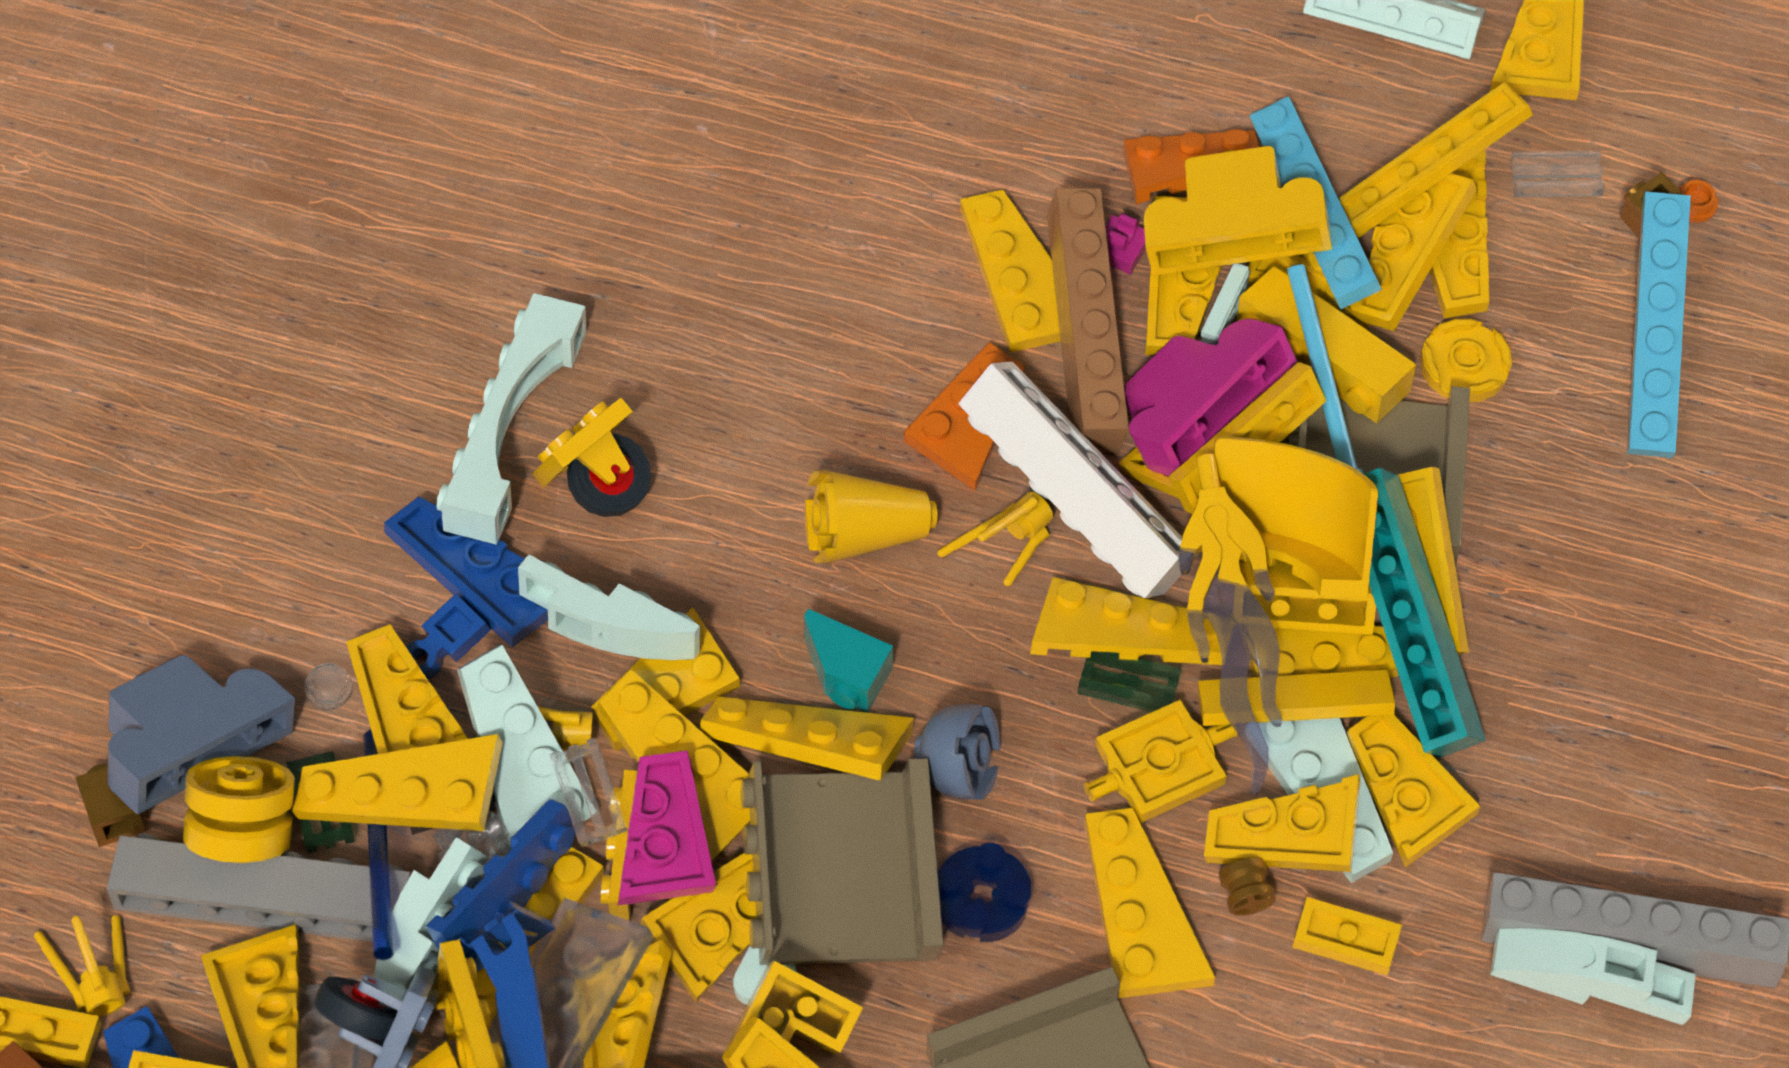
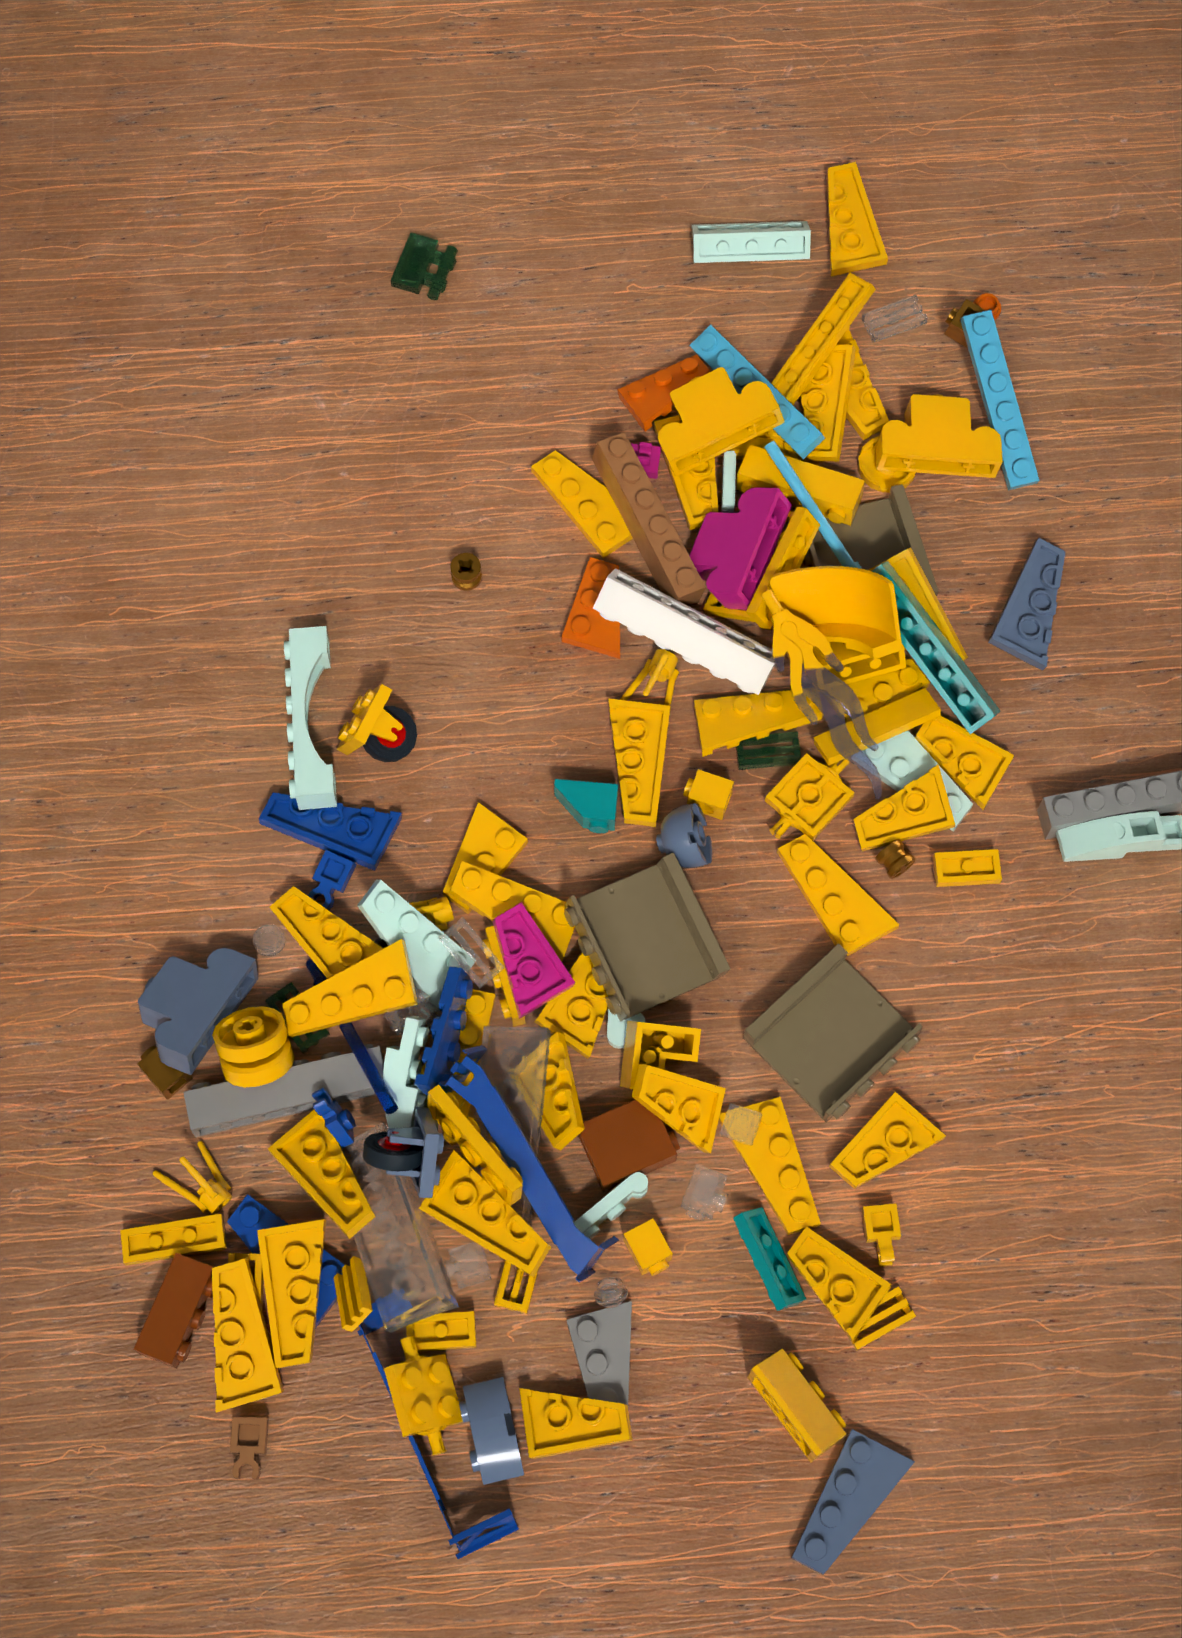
camera: 20 degrees left, 10 degrees up
light aqua slope [518,555,700,660] -> none
yellow wing [700,697,914,781] -> none
yellow cone [805,470,938,563] -> none
clear blue plate [937,842,1031,942] -> none
none -> blue plate [312,1088,356,1148]
none -> pearl gold wheel [450,553,482,591]
none -> yellow wing [608,698,671,827]
none -> yellow brick [683,769,734,820]
none -> yellow brick [876,394,1003,478]
none -> sand blue wing [988,538,1066,671]

